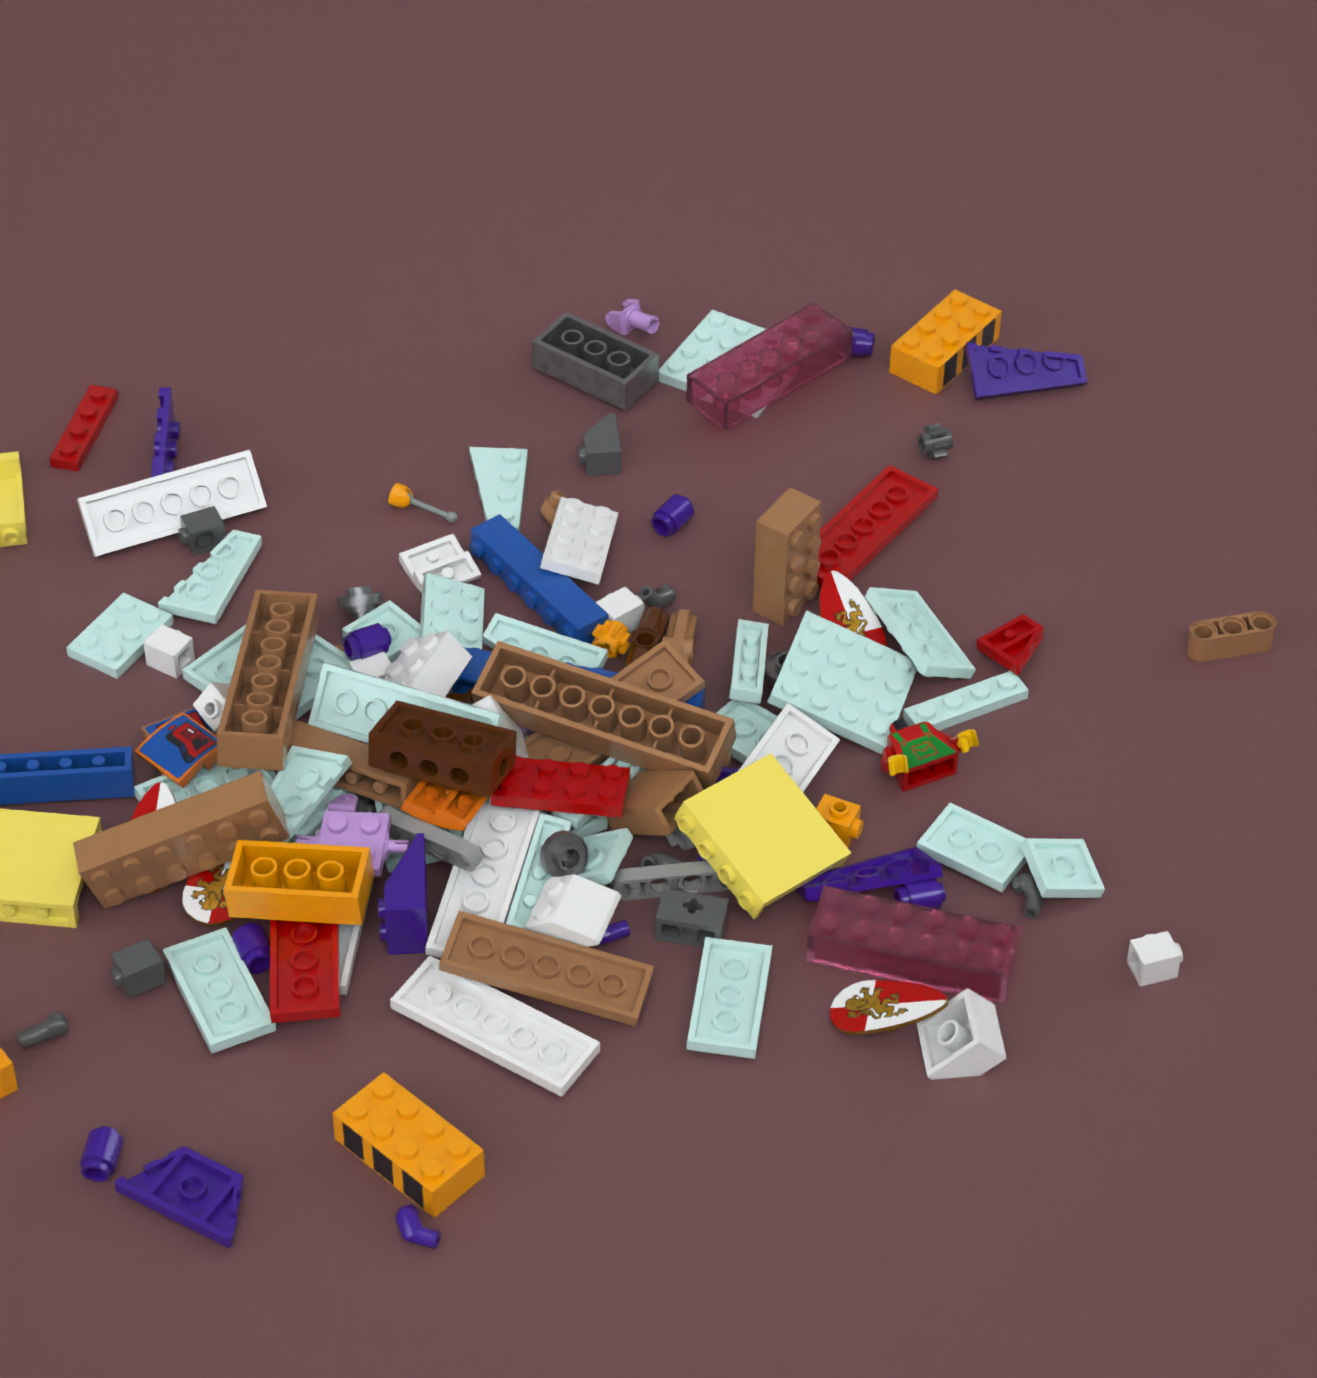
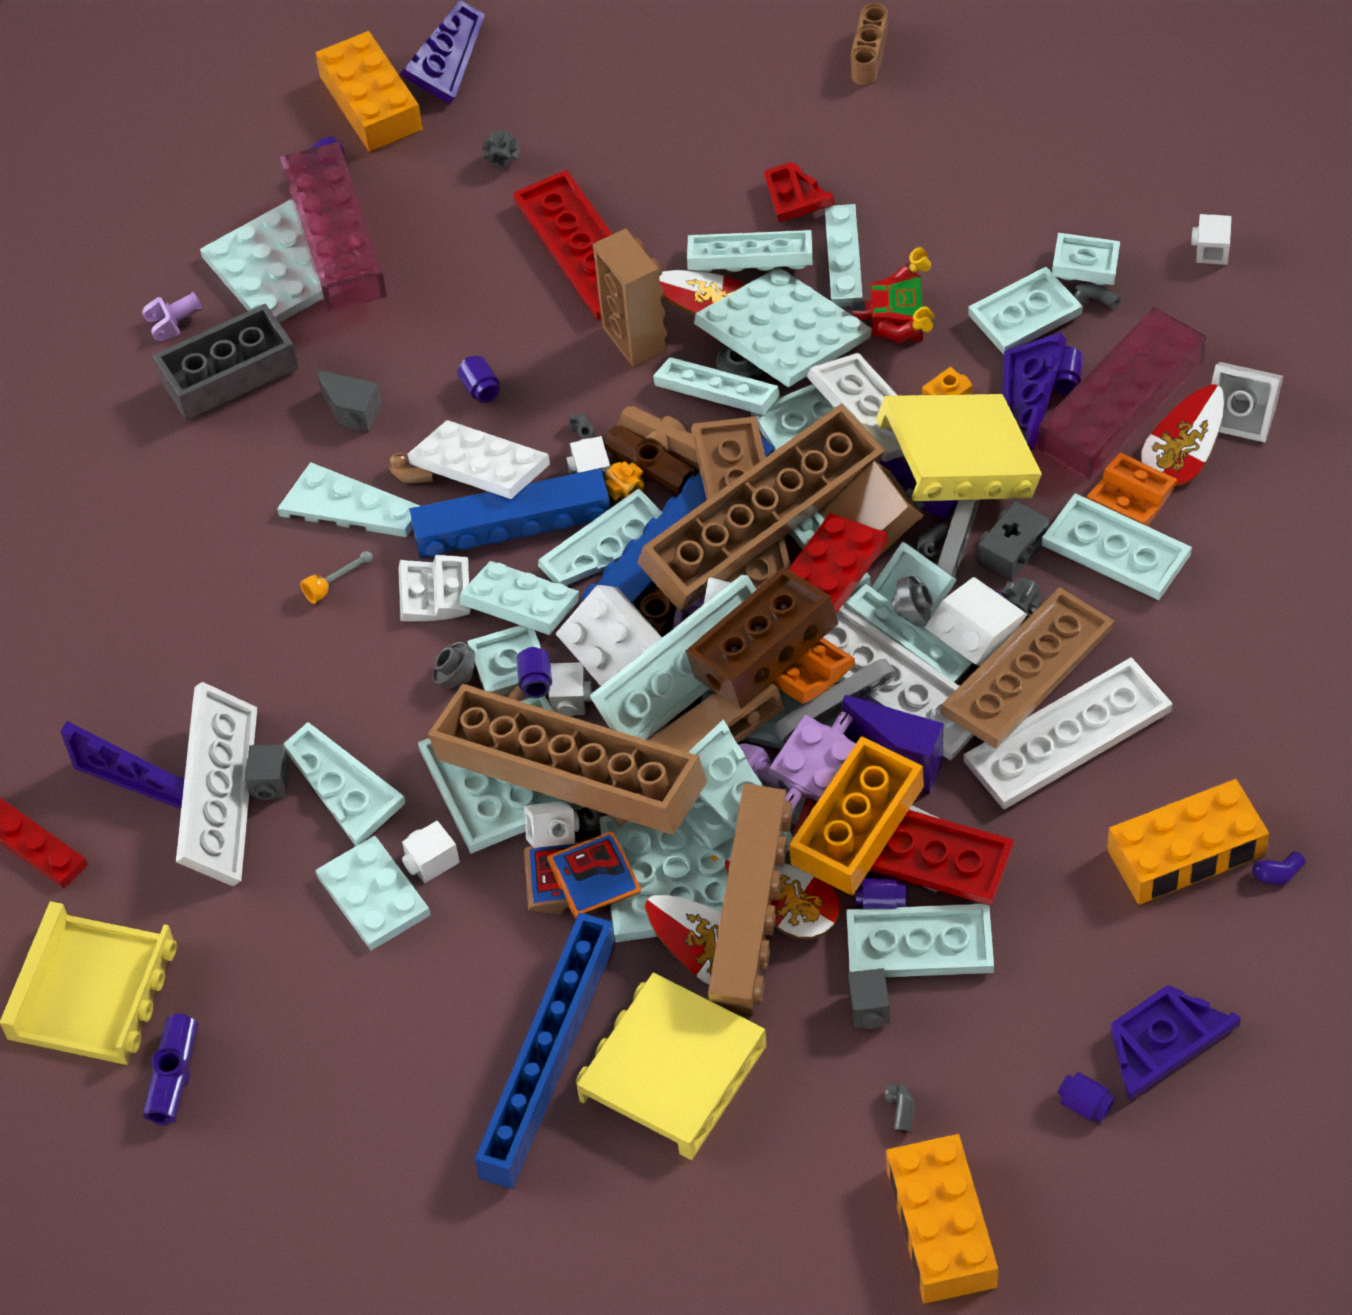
camera: 60 degrees left, 10 degrees up
none -> dark grey gear [1001,578,1044,618]
none -> orange slope [1086,452,1177,527]

